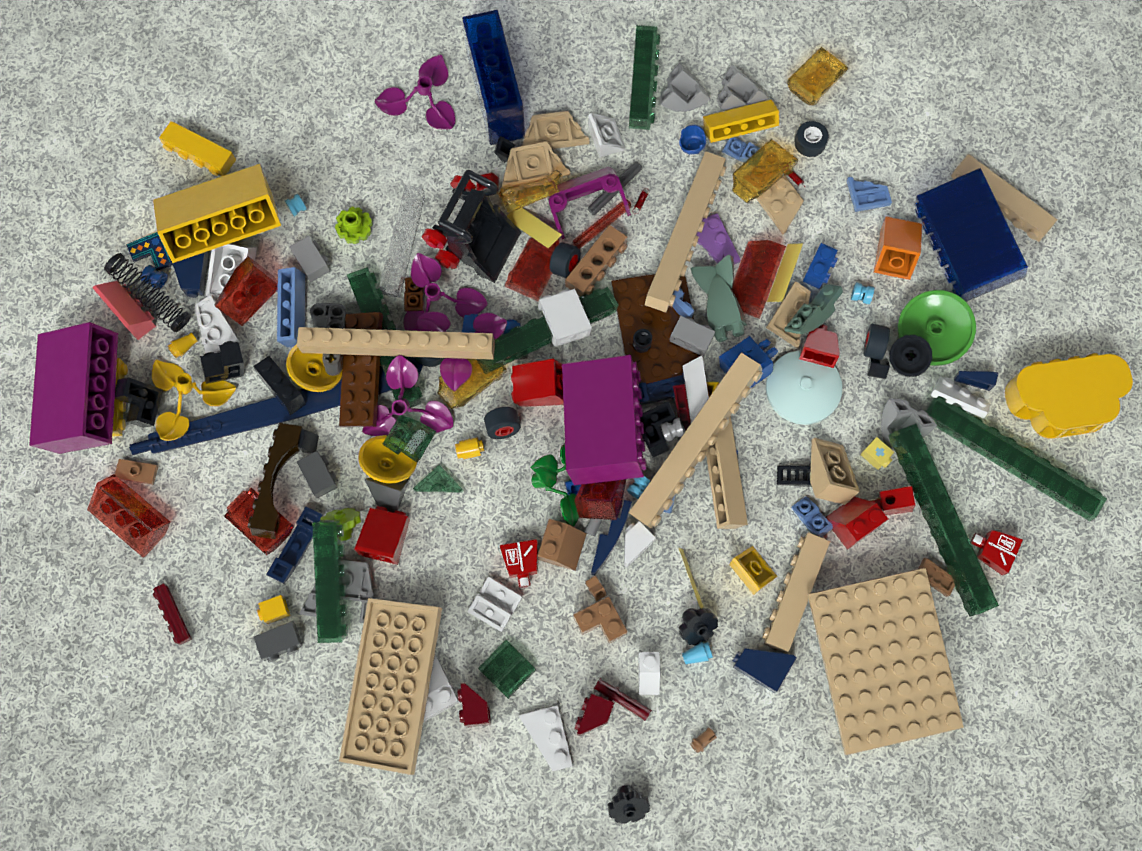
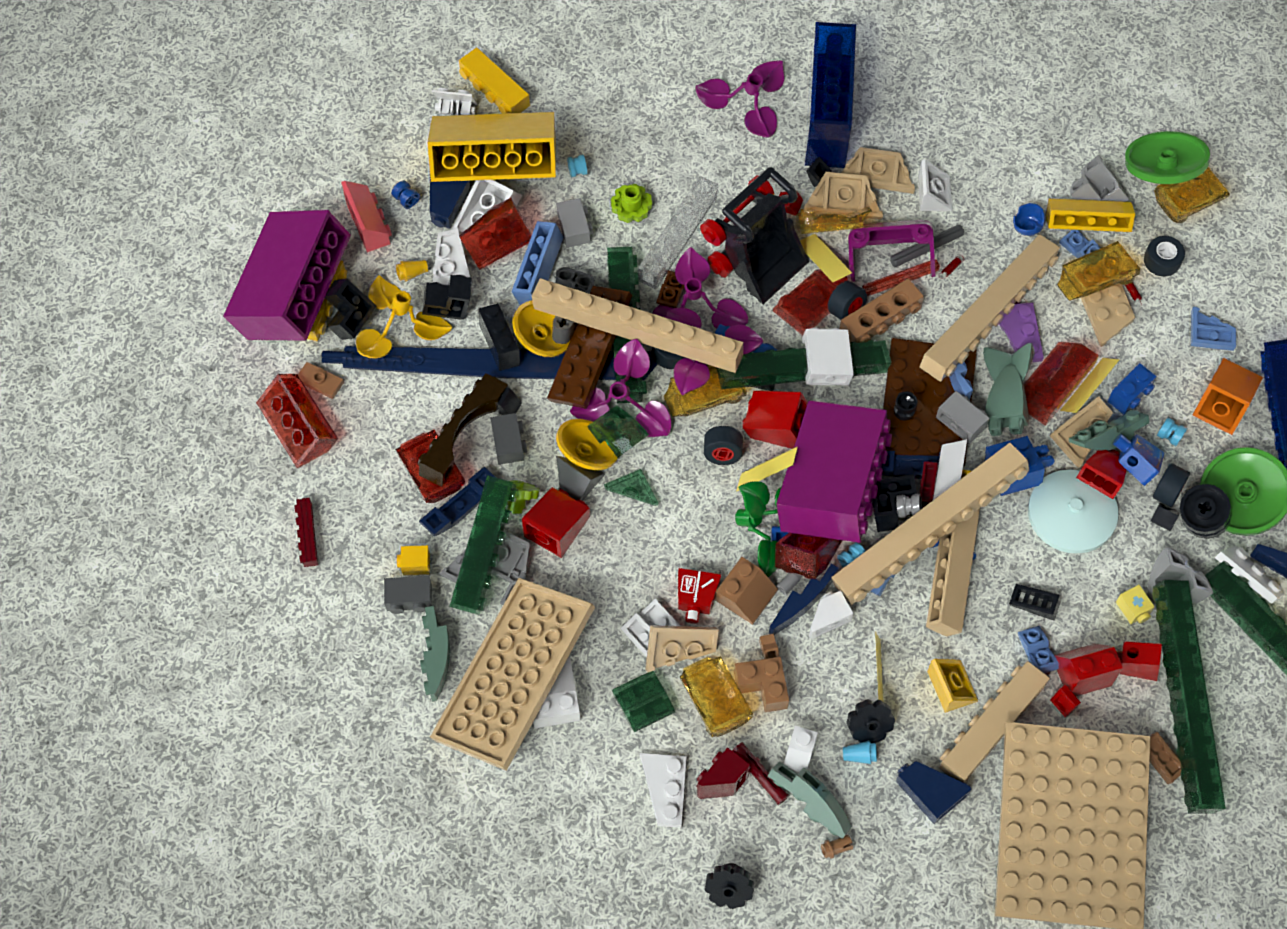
camera: 20 degrees right, 10 degrees down
black piece [104,253,191,333] -> none
dark blue tile [126,232,173,271] -> none
yellow brick [455,437,484,460] -> none
dark red slope [457,683,491,728] -> none
clear green brick [629,25,660,130] -> none
light grey brick [660,63,711,112] -> none
tan slope [810,438,860,505] -> none
red torso [970,530,1023,576] -> none
none -> sand green slope [420,606,450,702]
none -> white hinge [432,88,478,115]
none -> tan wing [645,625,719,672]
none -> clear yellow slope [680,656,753,737]
none -> light yellow sticker [736,447,798,492]
none -> sand green slope [768,761,852,839]
none -> red tile [1050,685,1081,718]
none -> blue torso [1113,434,1165,486]
none -> bright green dish [1125,131,1210,184]

